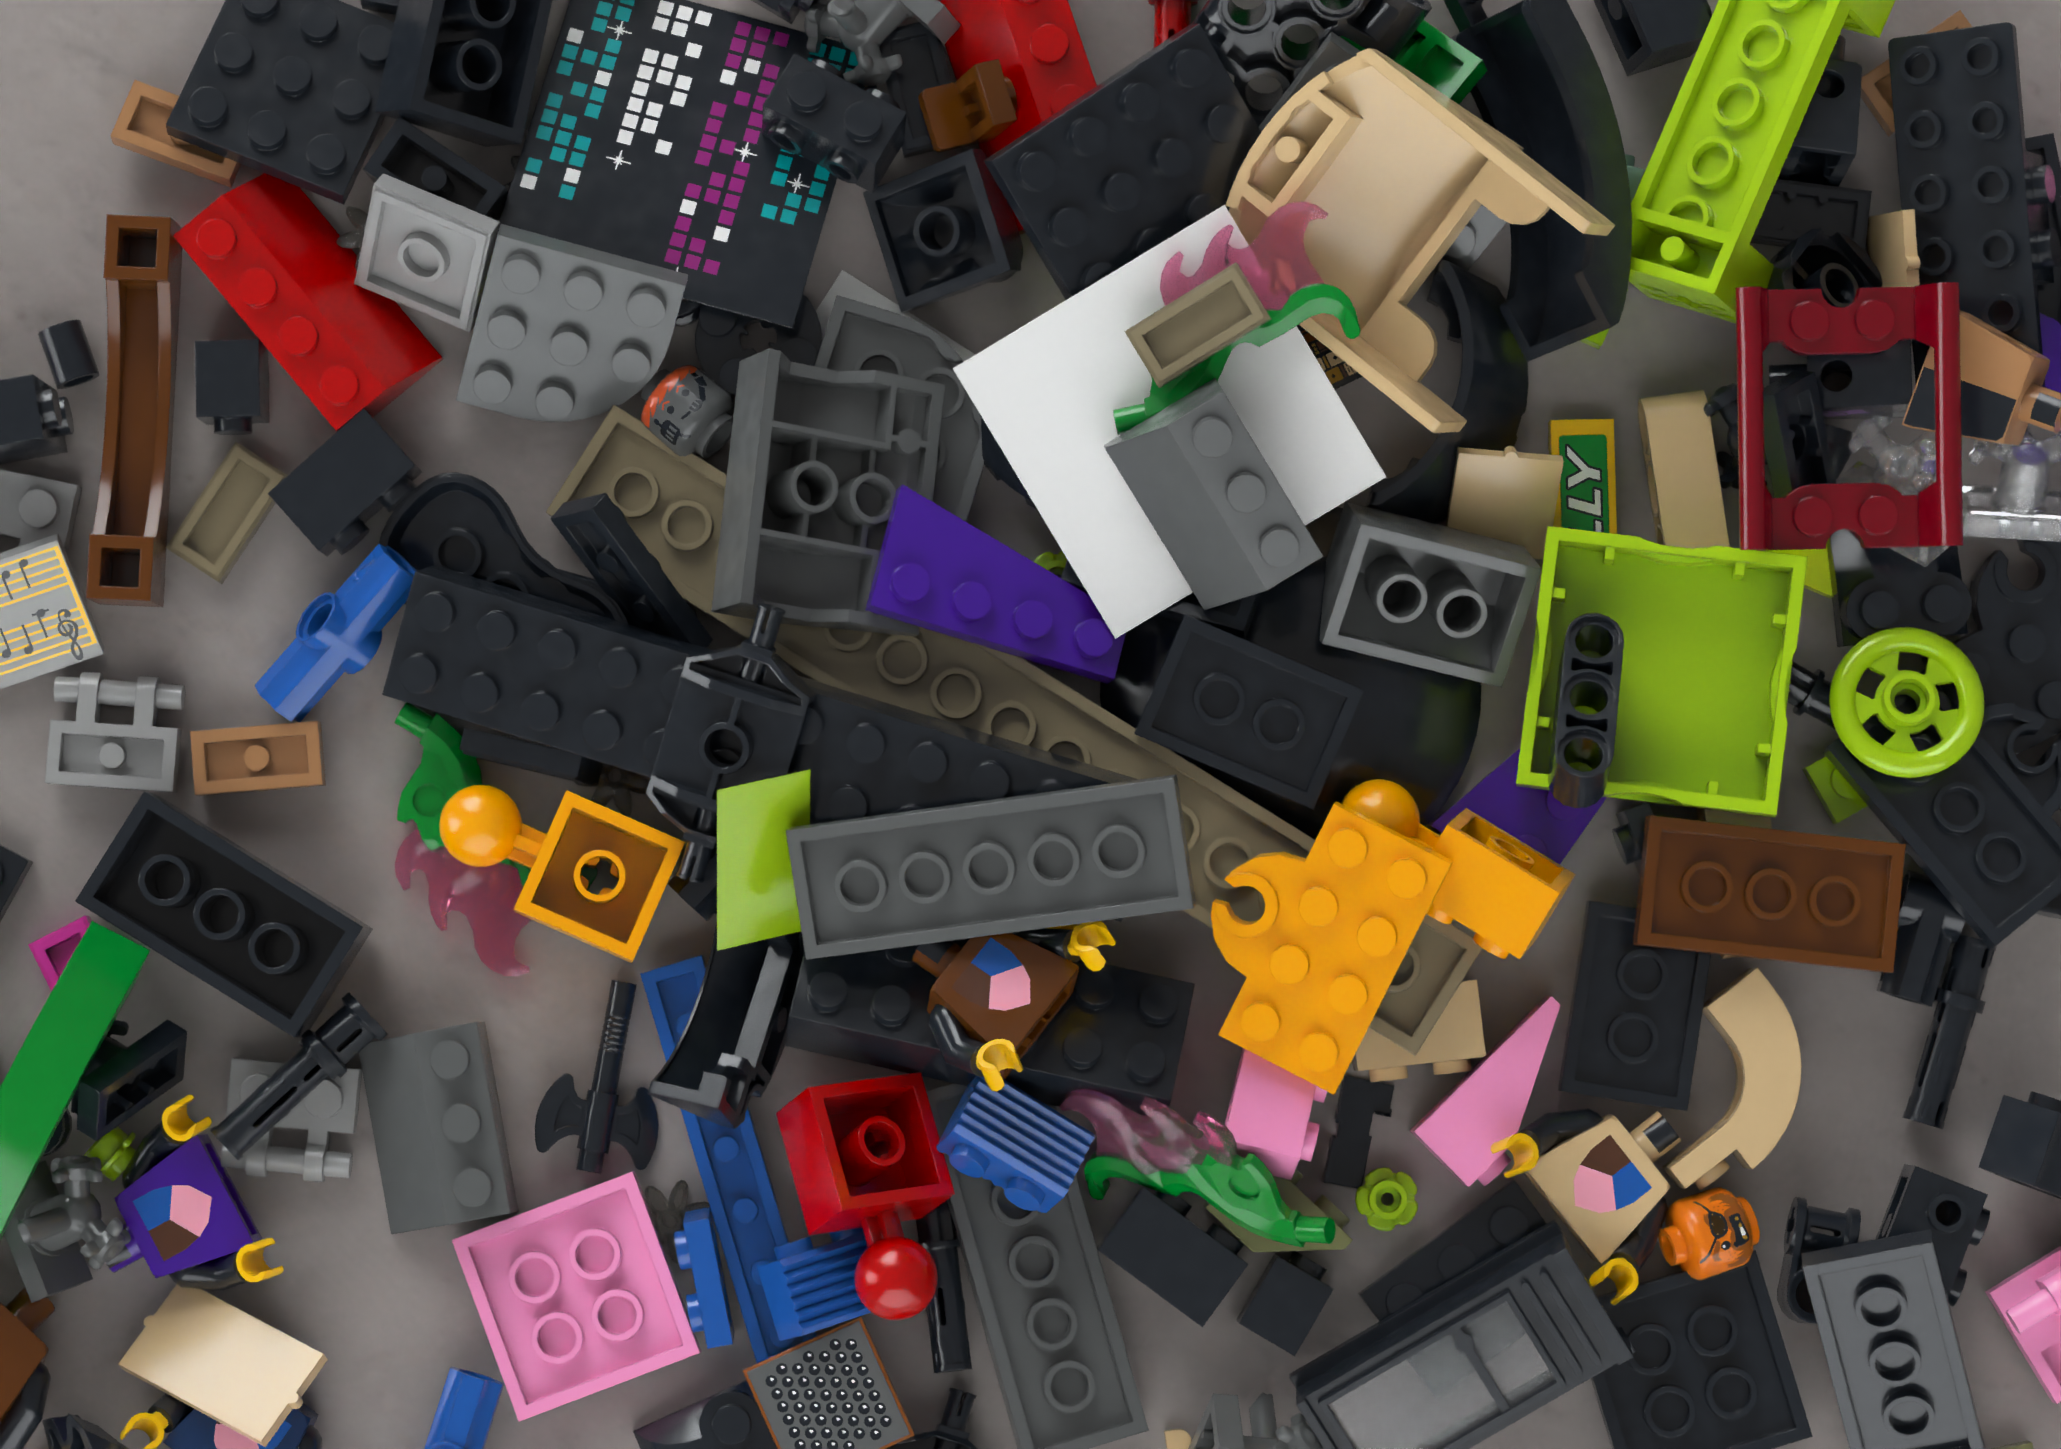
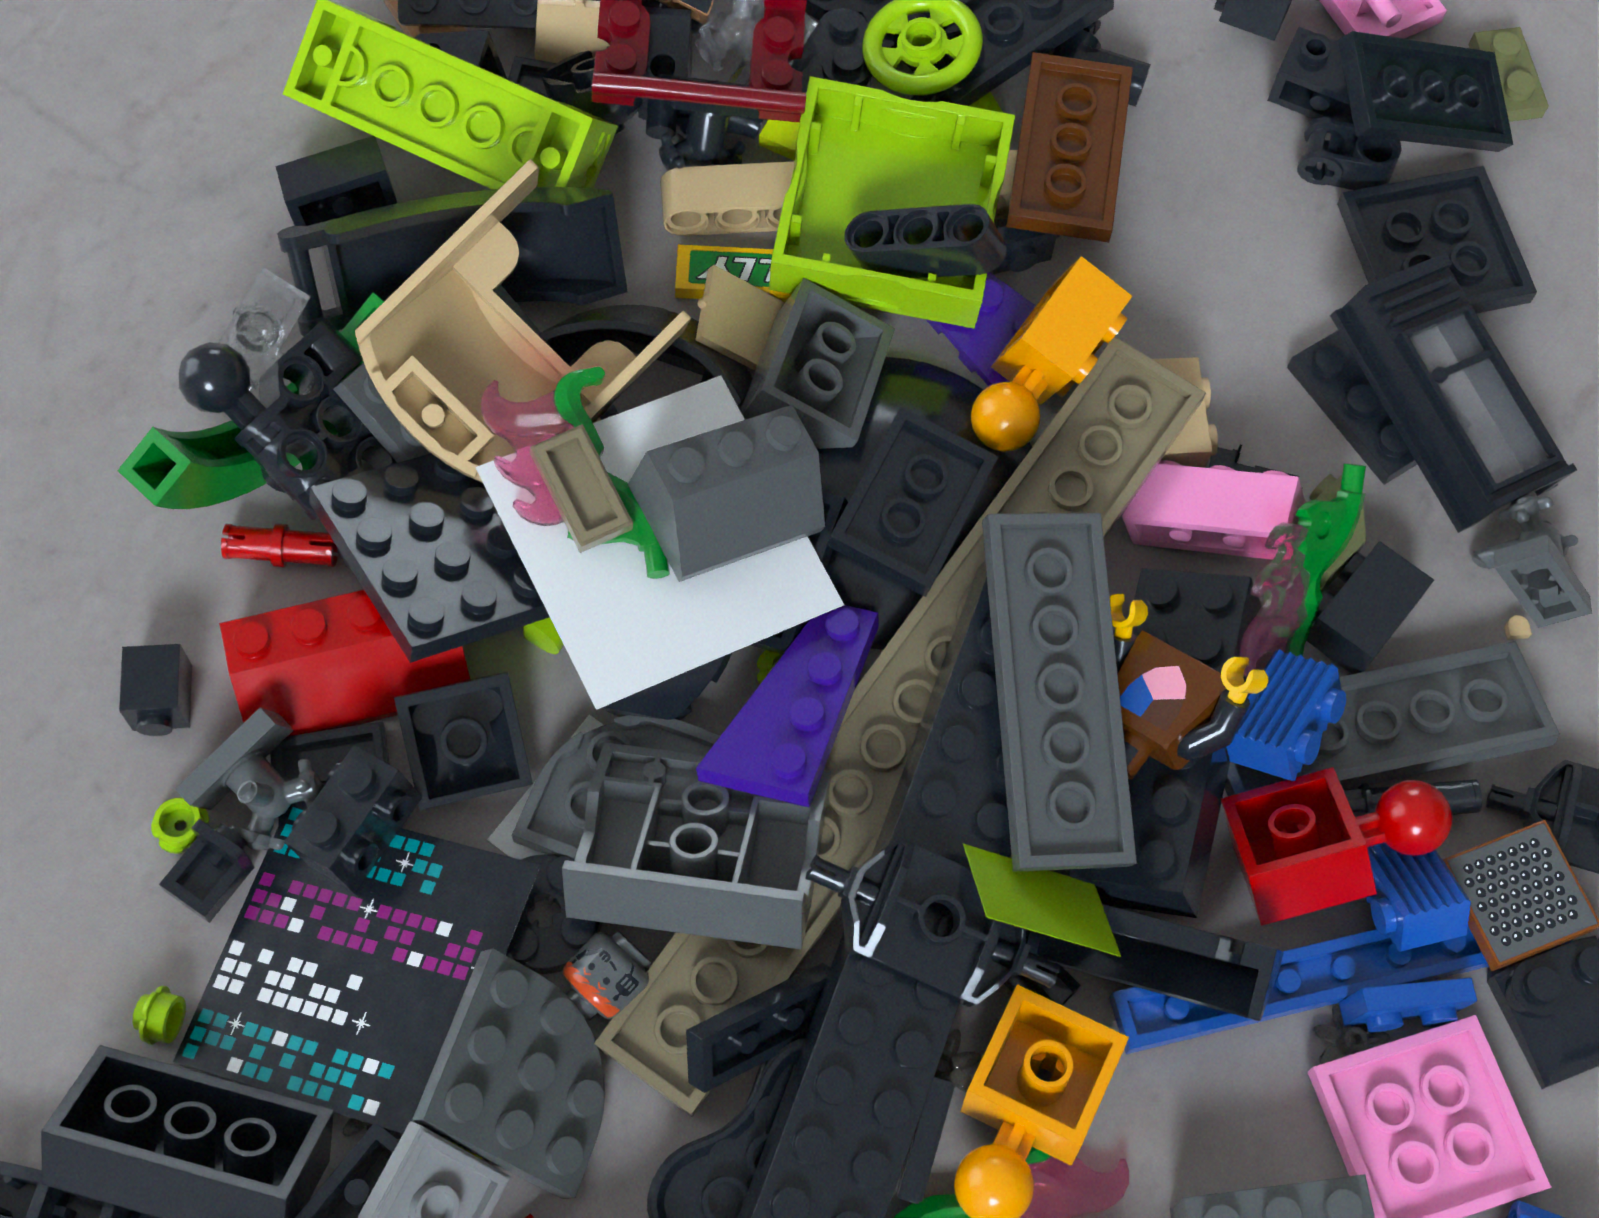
camera: 90 degrees left, 20 degrees down
black piece [535,980,659,1174] -> none
reddish brown bracket [918,59,1017,153] -> none
light orange plate [1211,801,1453,1095] -> none
black brick [1236,1251,1334,1356] -> none
lime plate [1355,1167,1418,1231] -> none
bright pink slope [1409,996,1561,1187] -> none
torso [1491,1108,1681,1305] -> none
black plate [1558,901,1711,1111] -> none
orange head [1658,1187,1760,1280] -> none
tan arch [1662,967,1802,1190] -> none
black pin [1903,934,1997,1129] -> none

